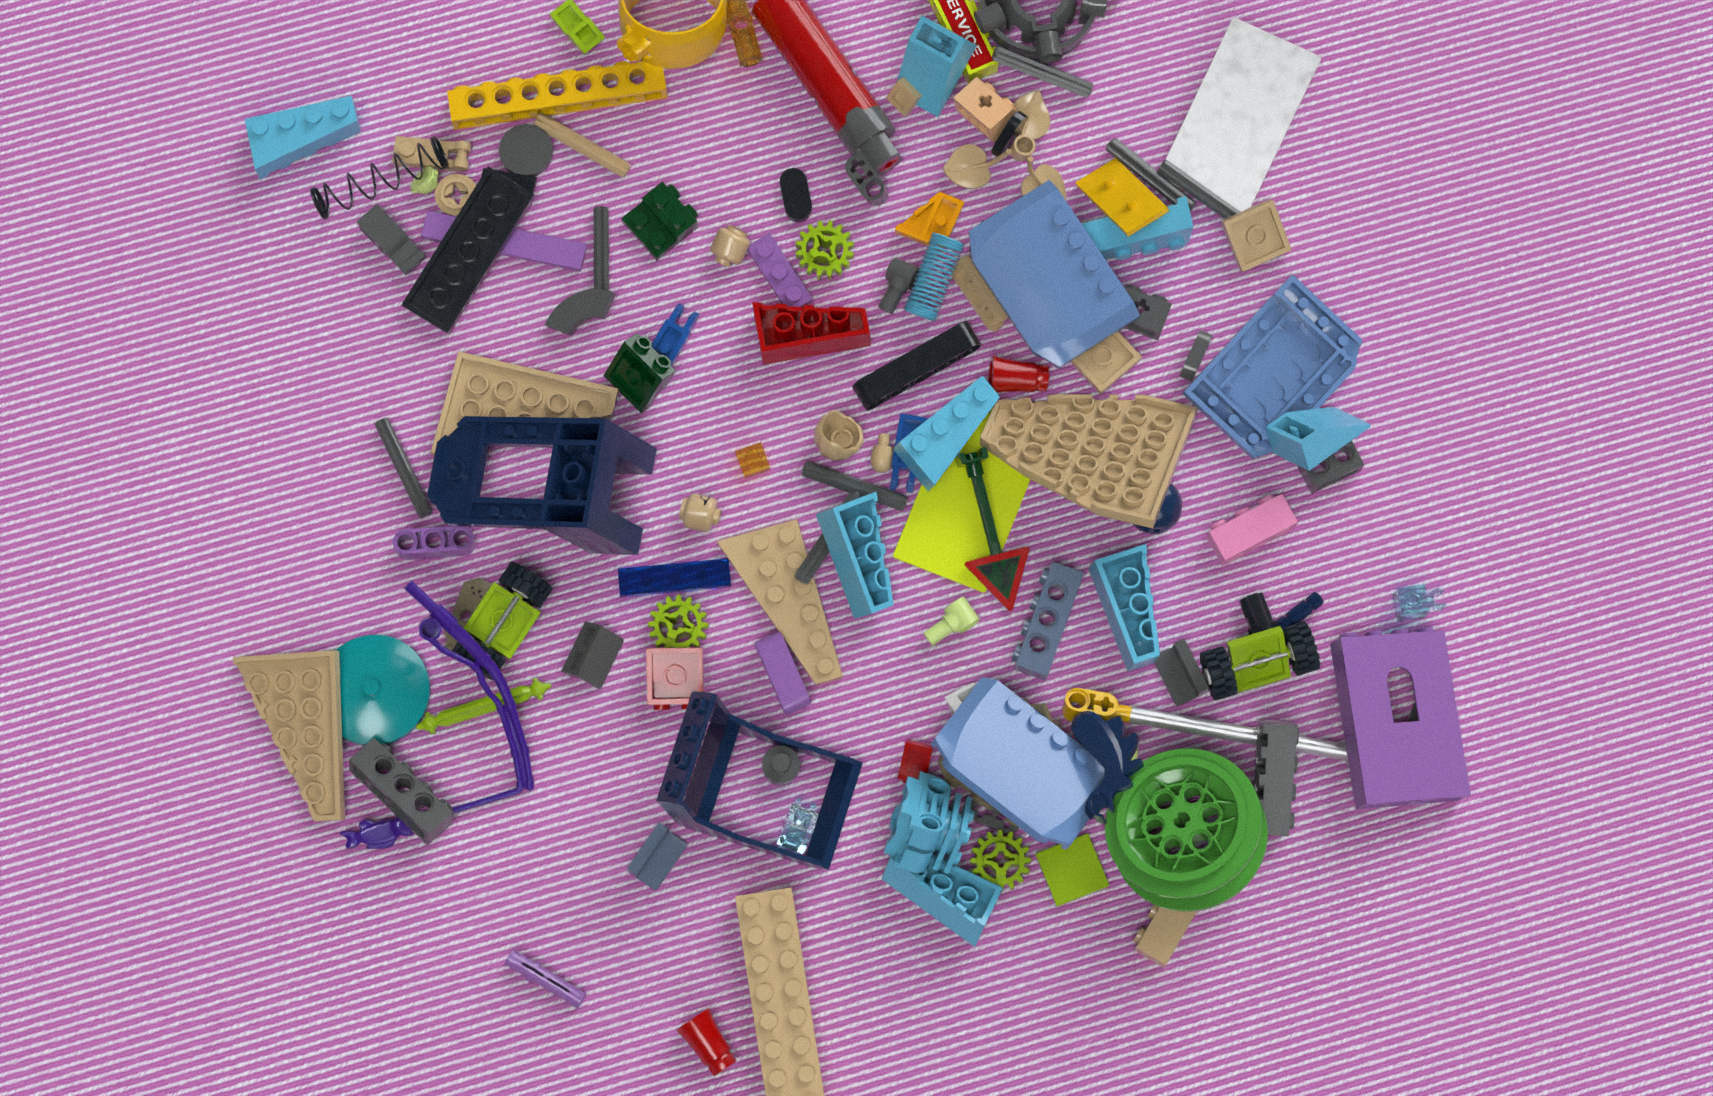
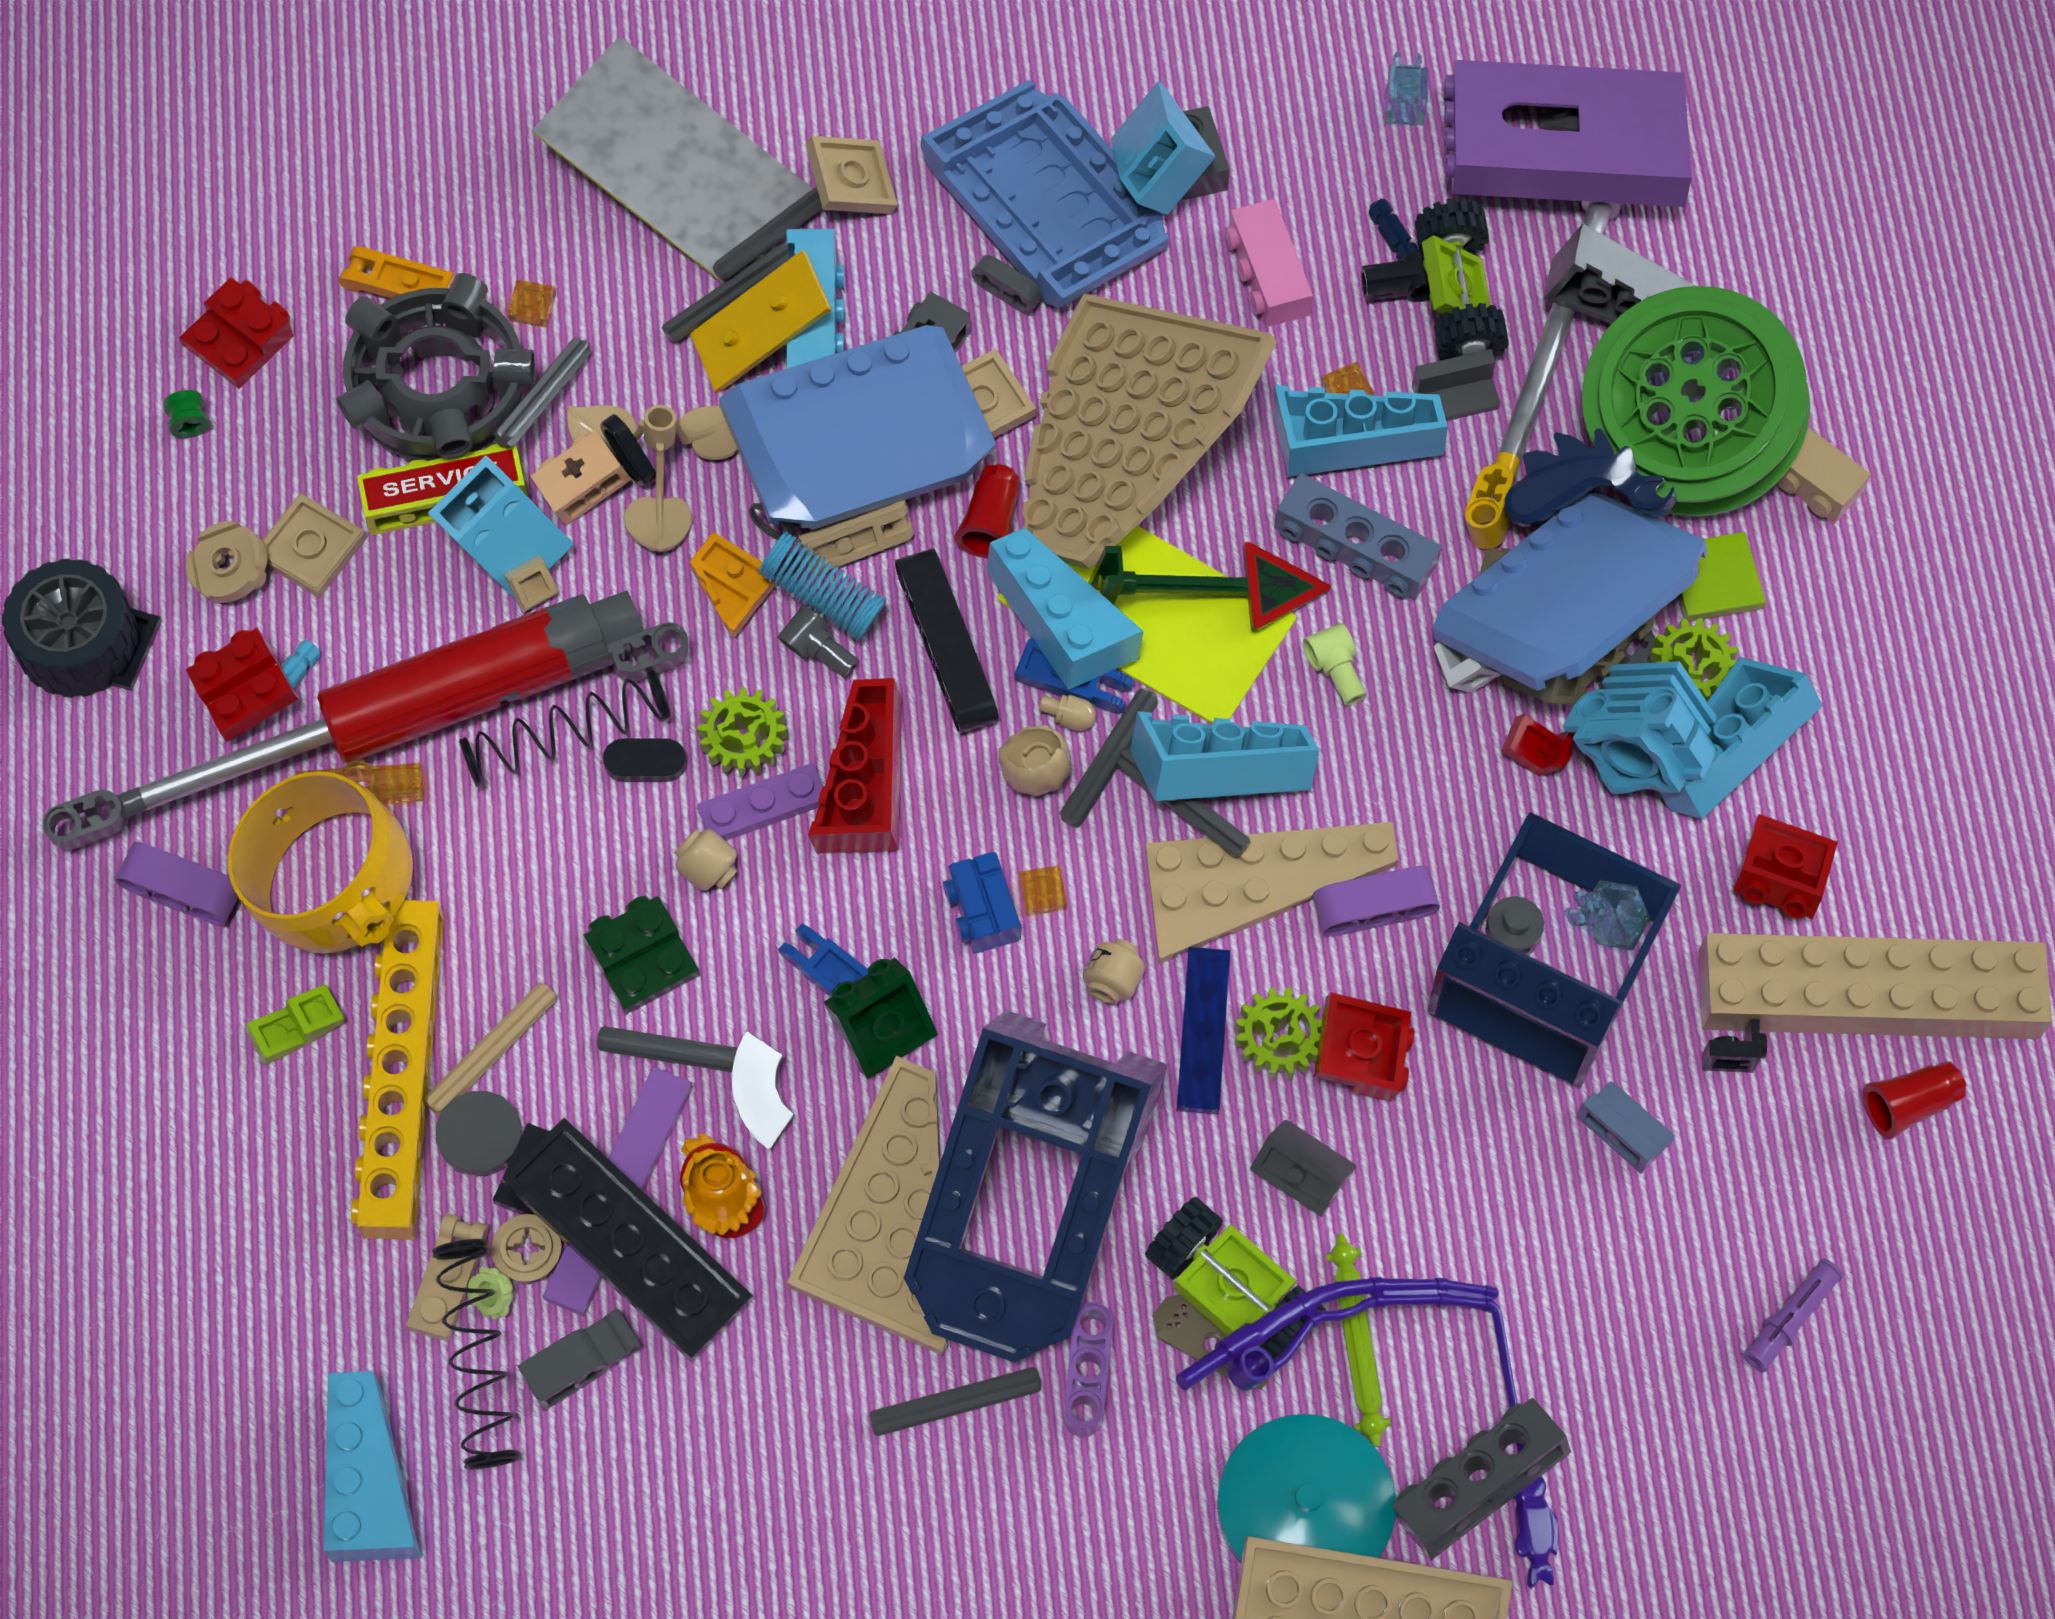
camera: 80 degrees left, 10 degrees down
none -> black piece [459,670,671,788]
none -> clear yellow plate [507,280,556,327]
none -> light orange hair [680,1133,766,1238]
none -> blue brick [943,852,1022,954]
none -> clear yellow plate [1320,362,1375,395]
none -> black bracket [1702,1019,1767,1073]
none -> red plate [1733,814,1838,919]

